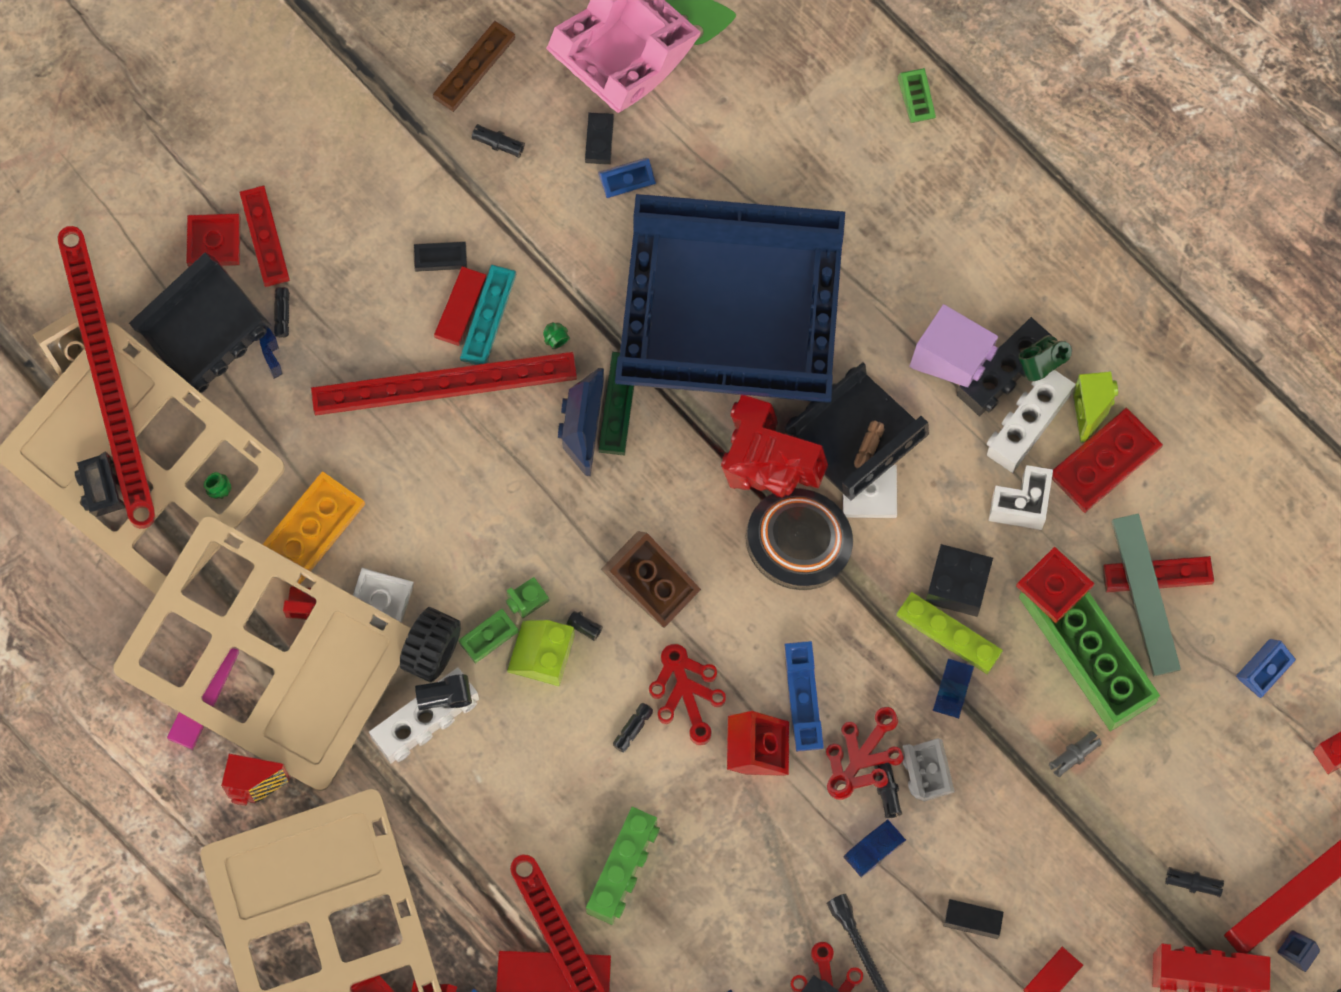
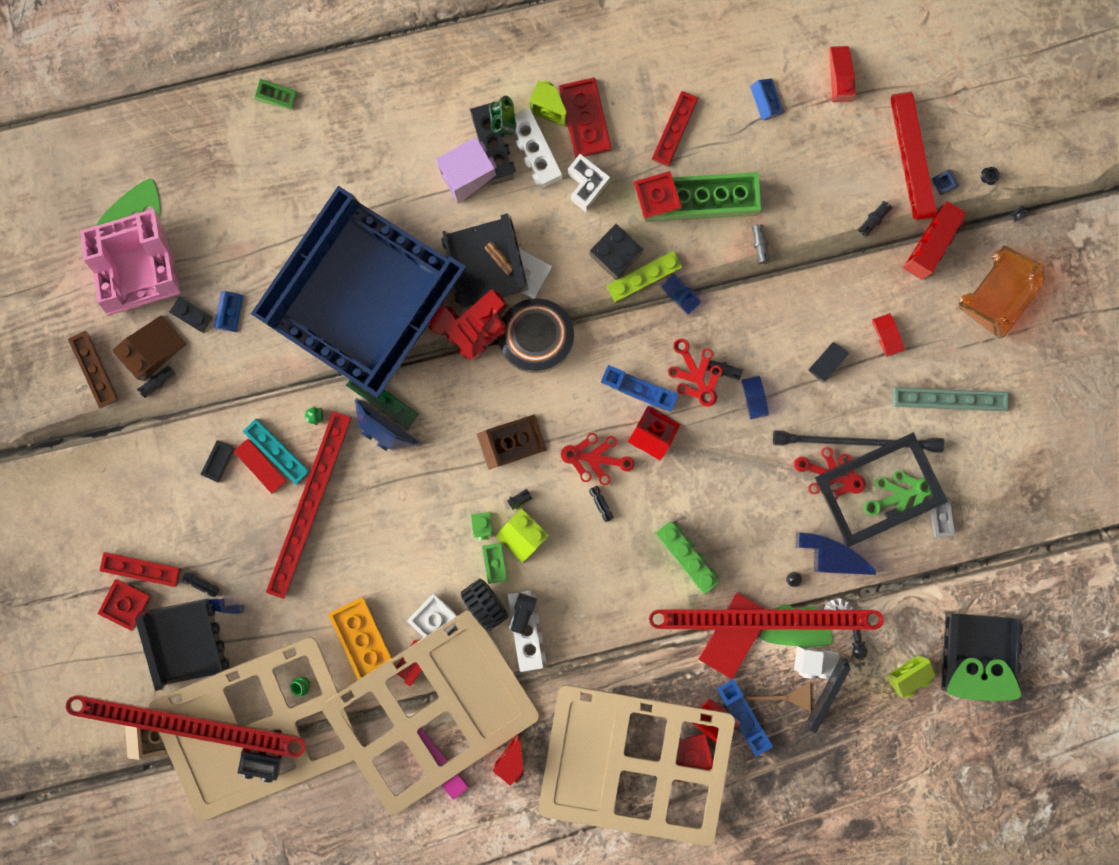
camera: 65 degrees left, 15 degrees up
light grey bracket [903,738,955,801] -> none
sand green tile [1112,513,1181,677] -> none
none -> reddish brown slope [112,316,187,382]

